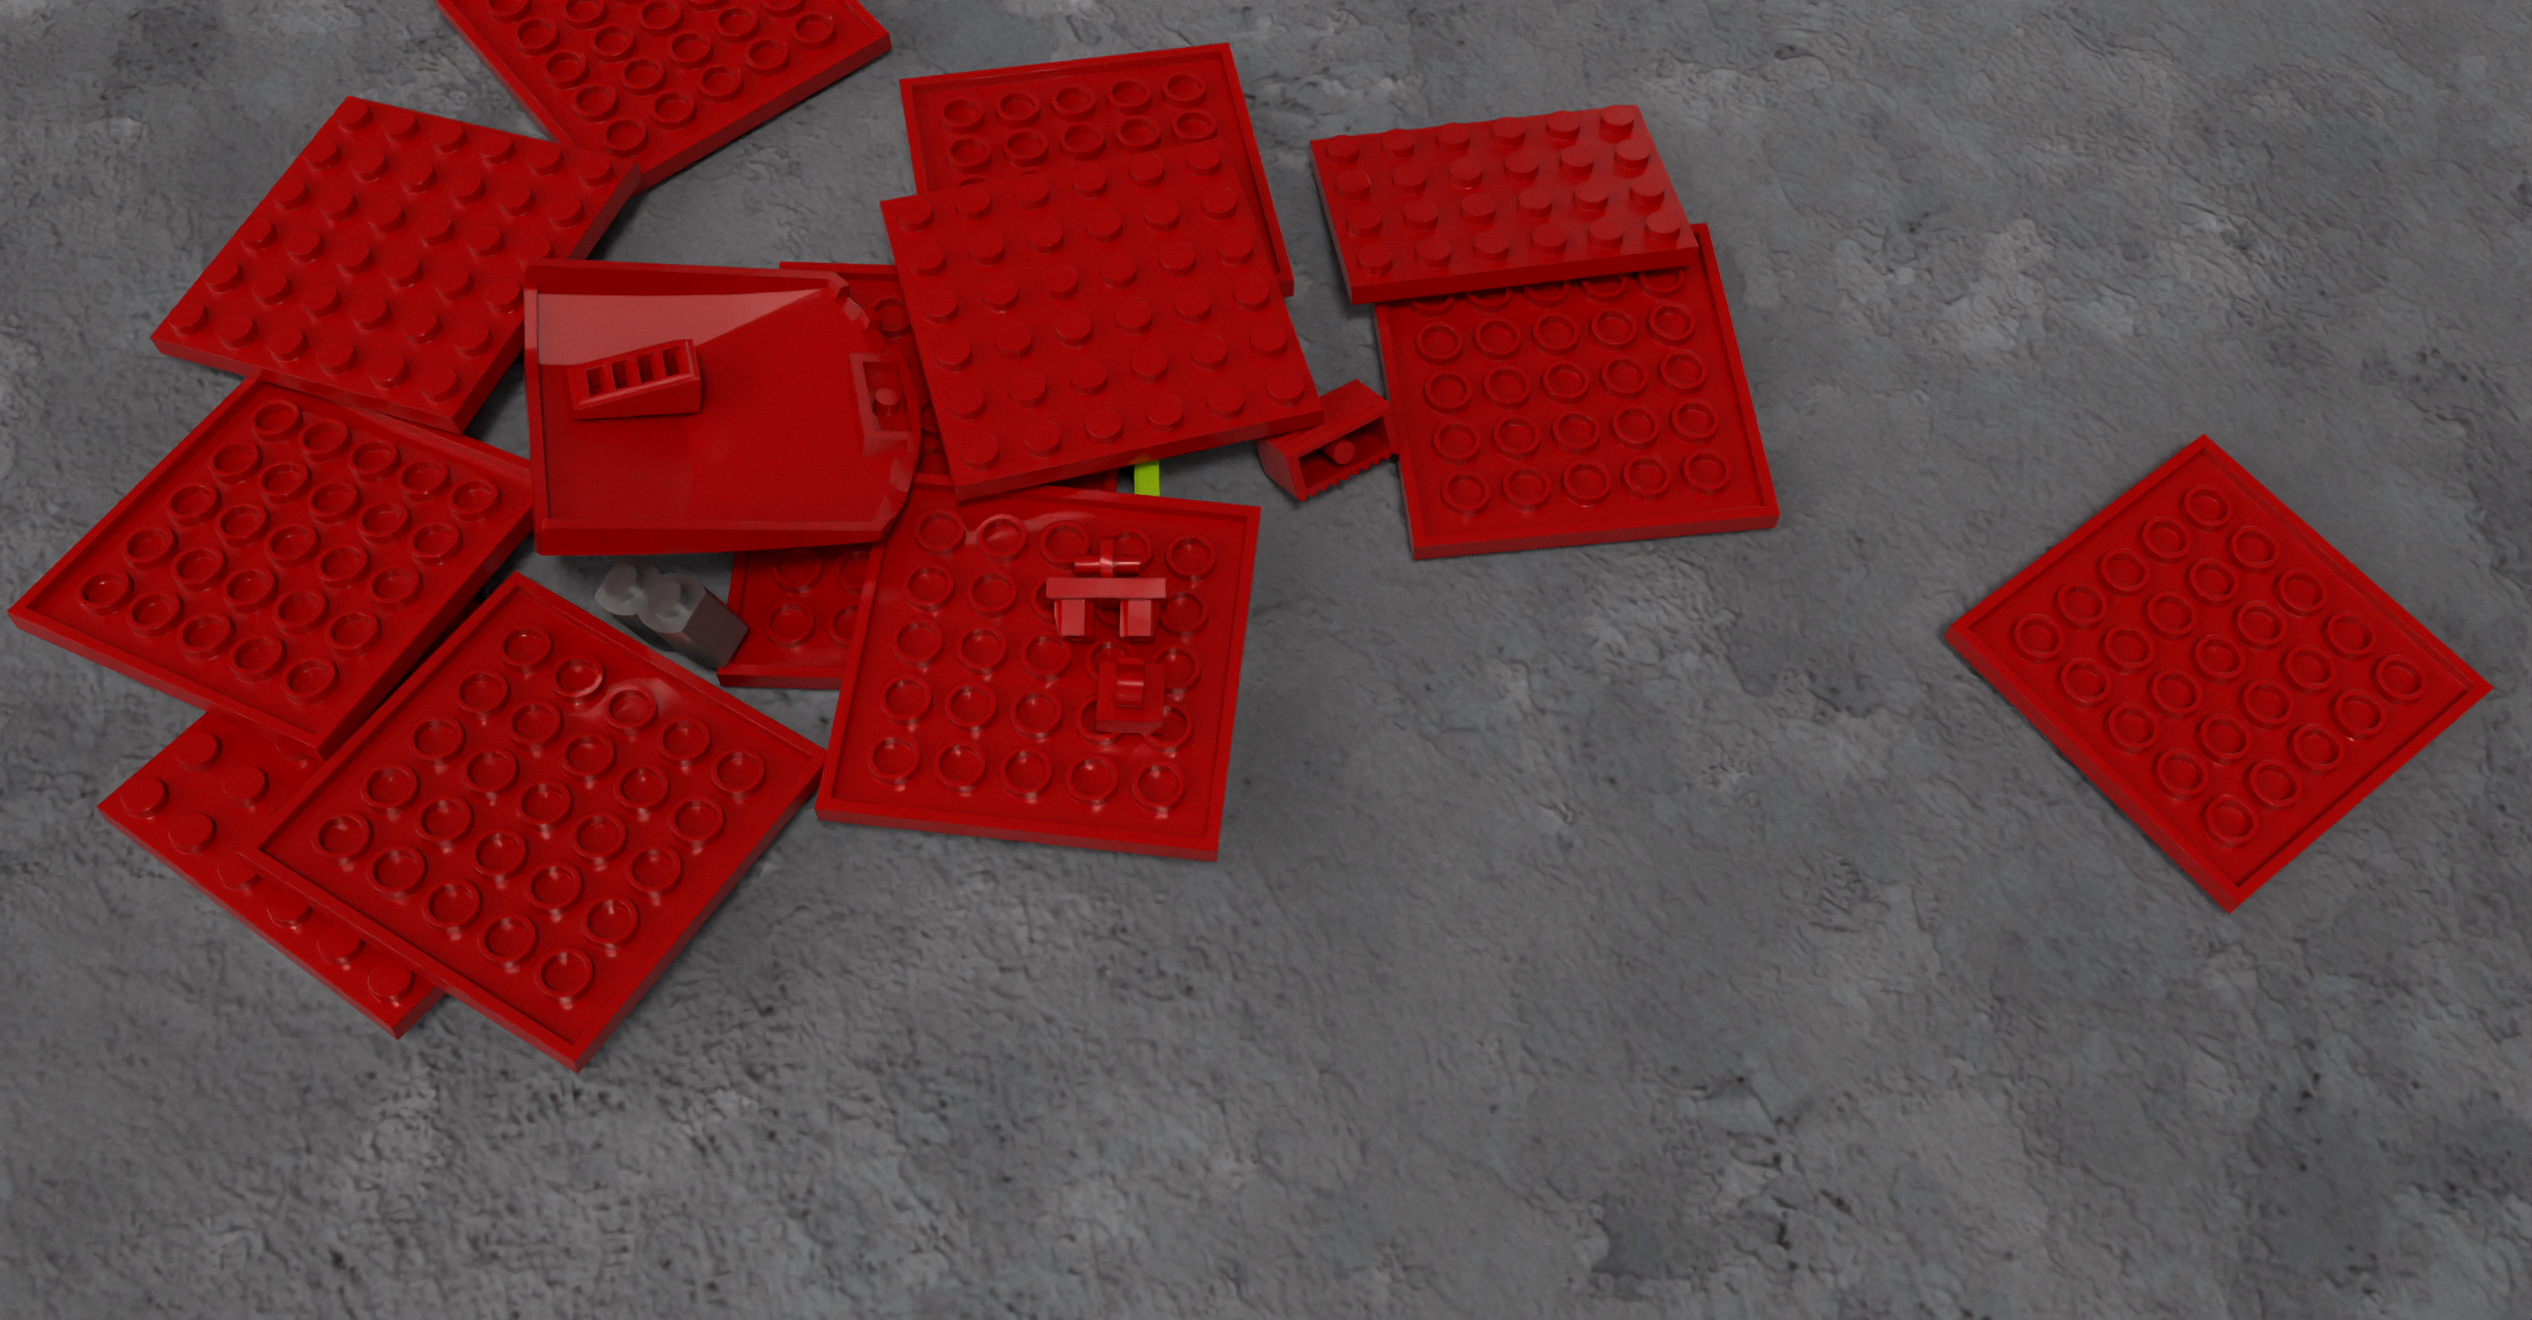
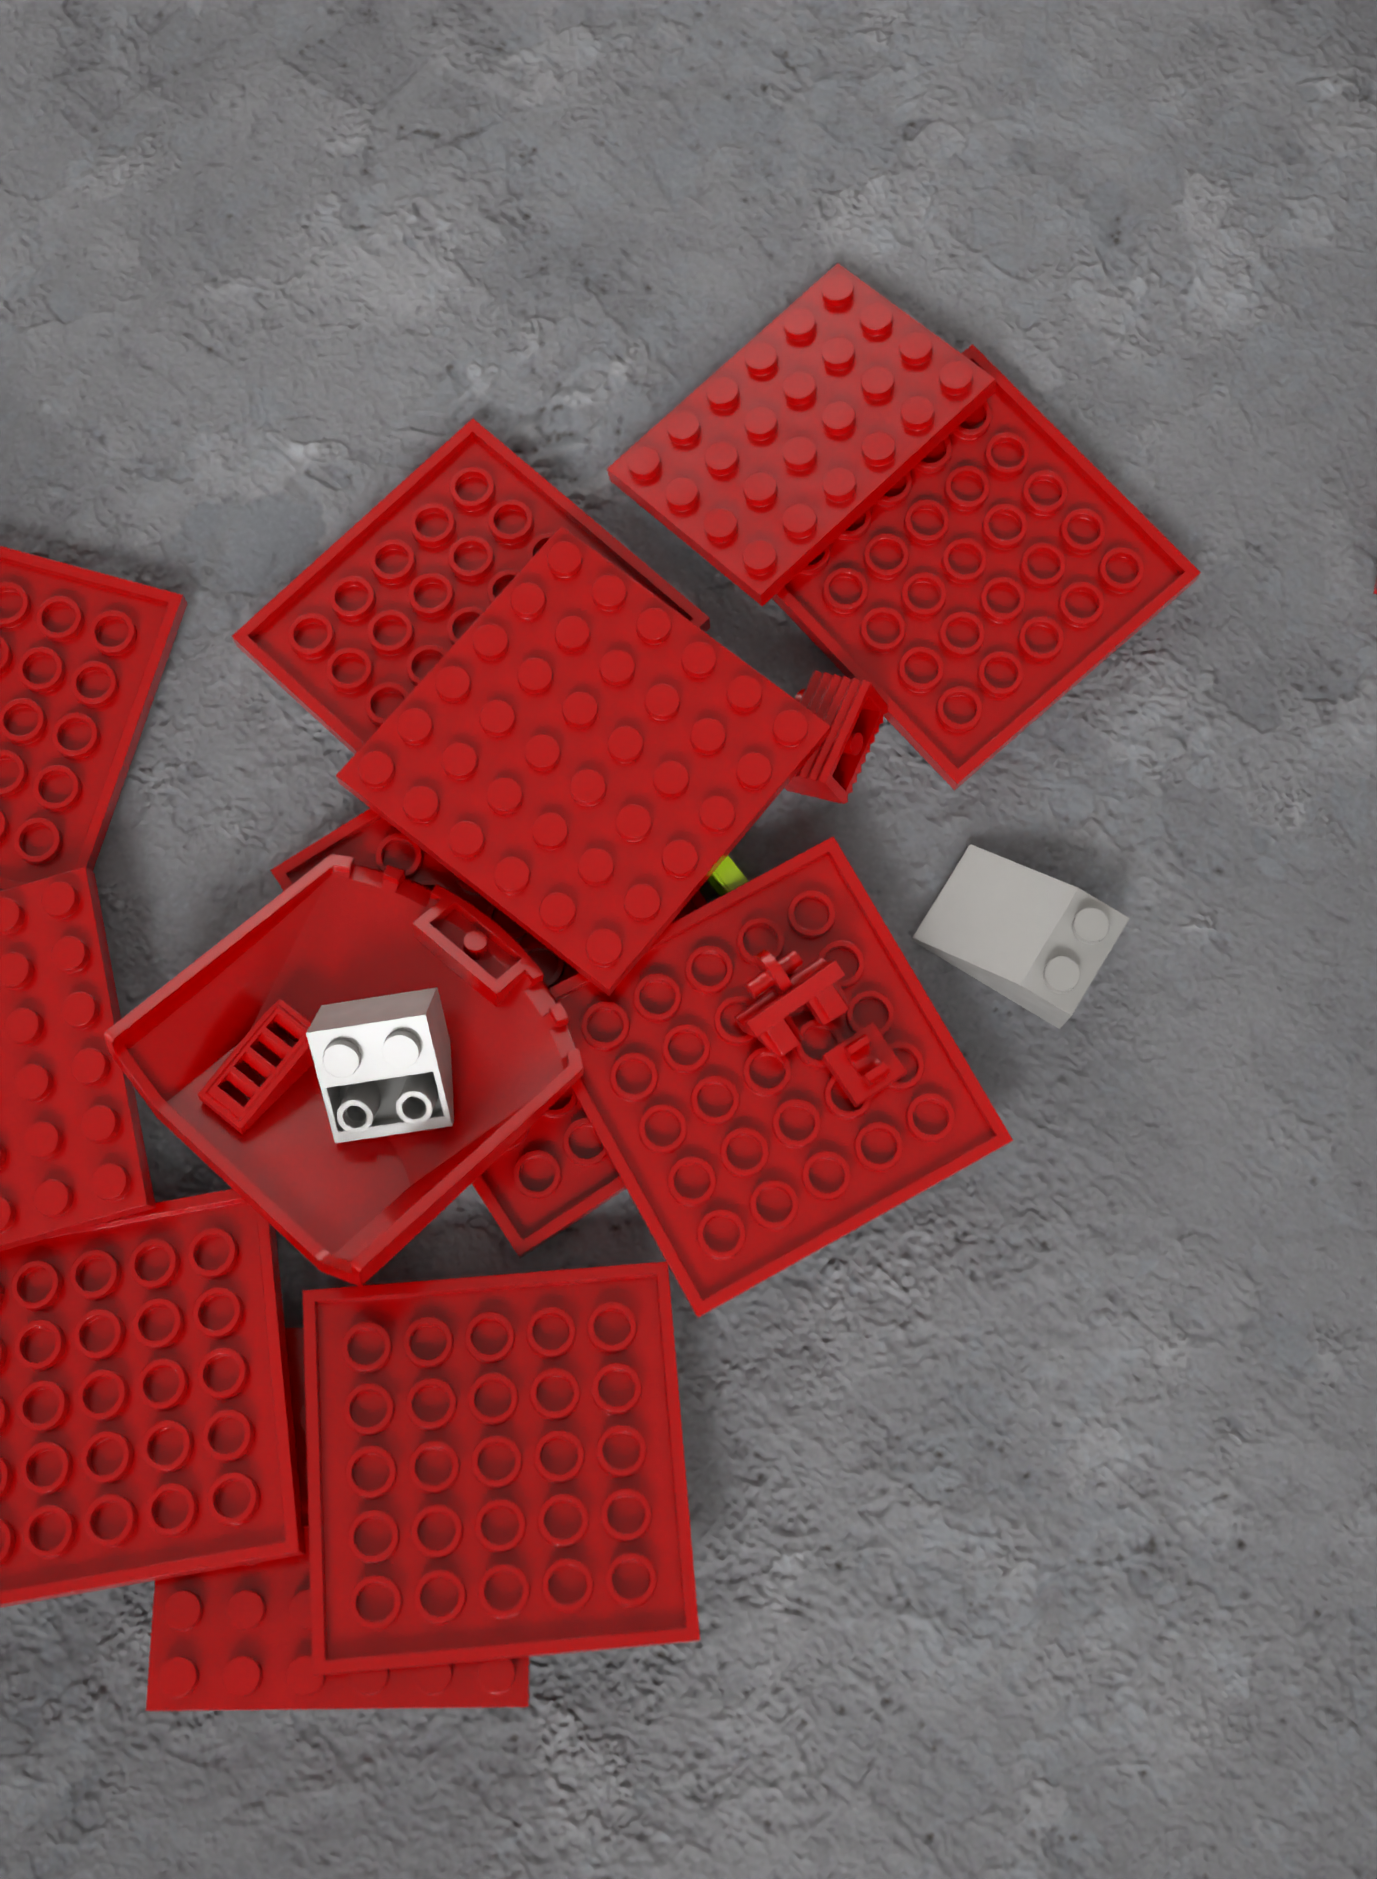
camera: 35 degrees left, 15 degrees up
flat silver brick [594,556,749,668] -> none
none -> light grey slope [306,987,454,1143]
none -> light grey slope [911,844,1130,1029]

